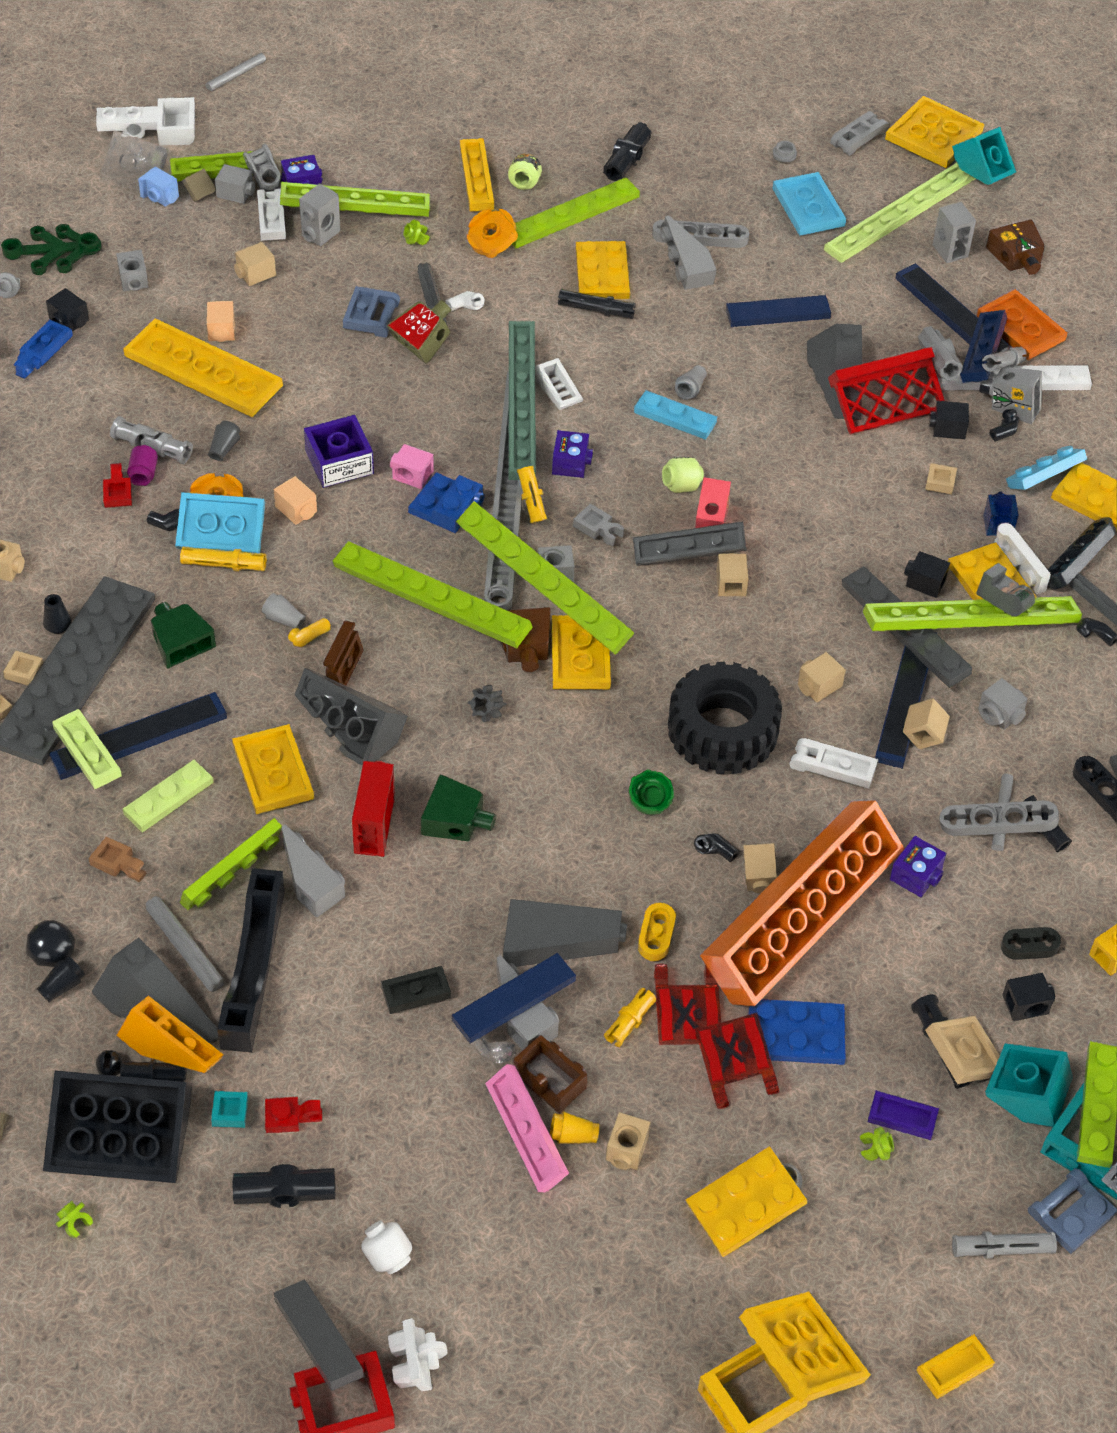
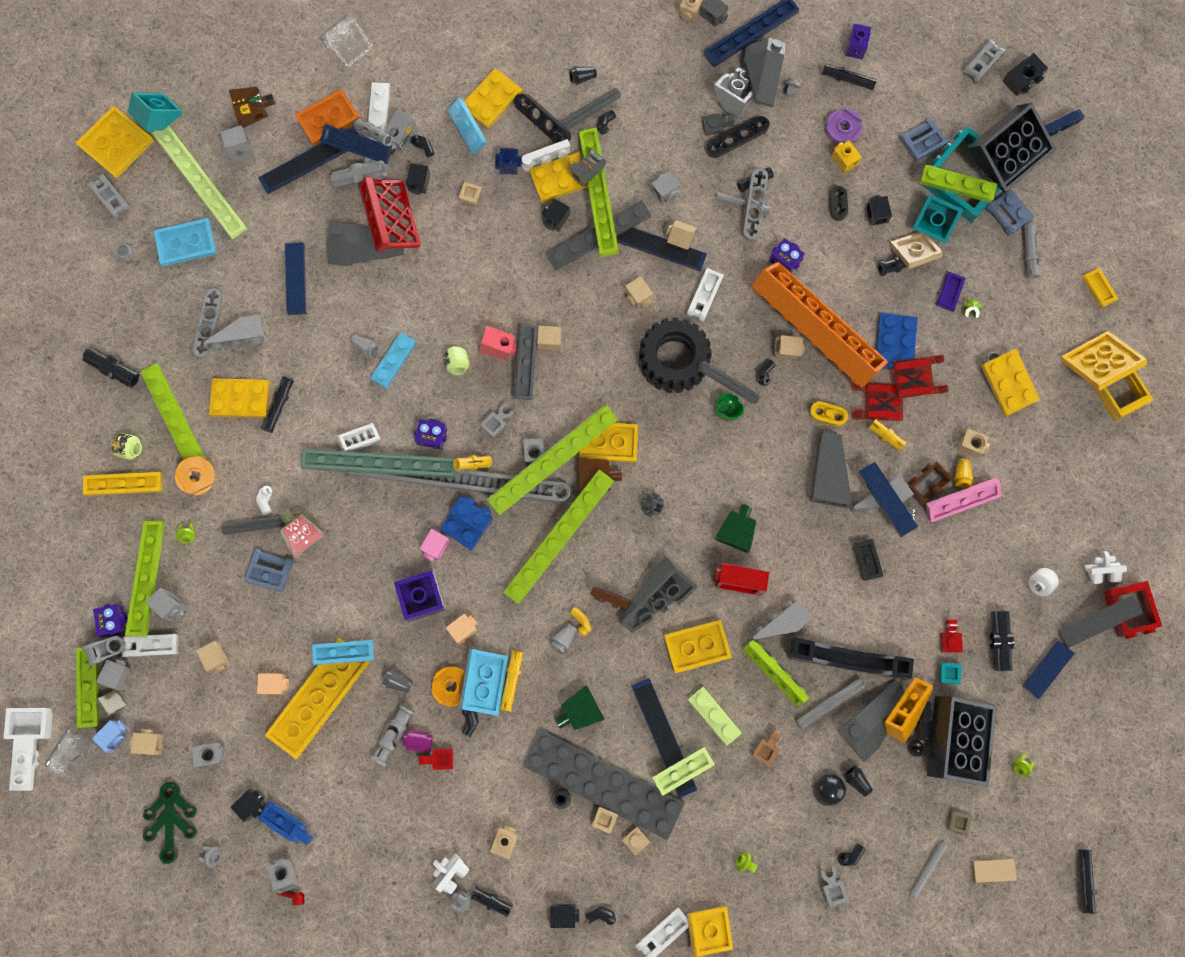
camera: 85 degrees left, 25 degrees up
none -> tan brick [129,729,163,755]
none -> medium azure plate [312,640,374,665]
none -> dark grey axle [698,361,760,404]
none -> dark blue tile [1022,641,1075,699]

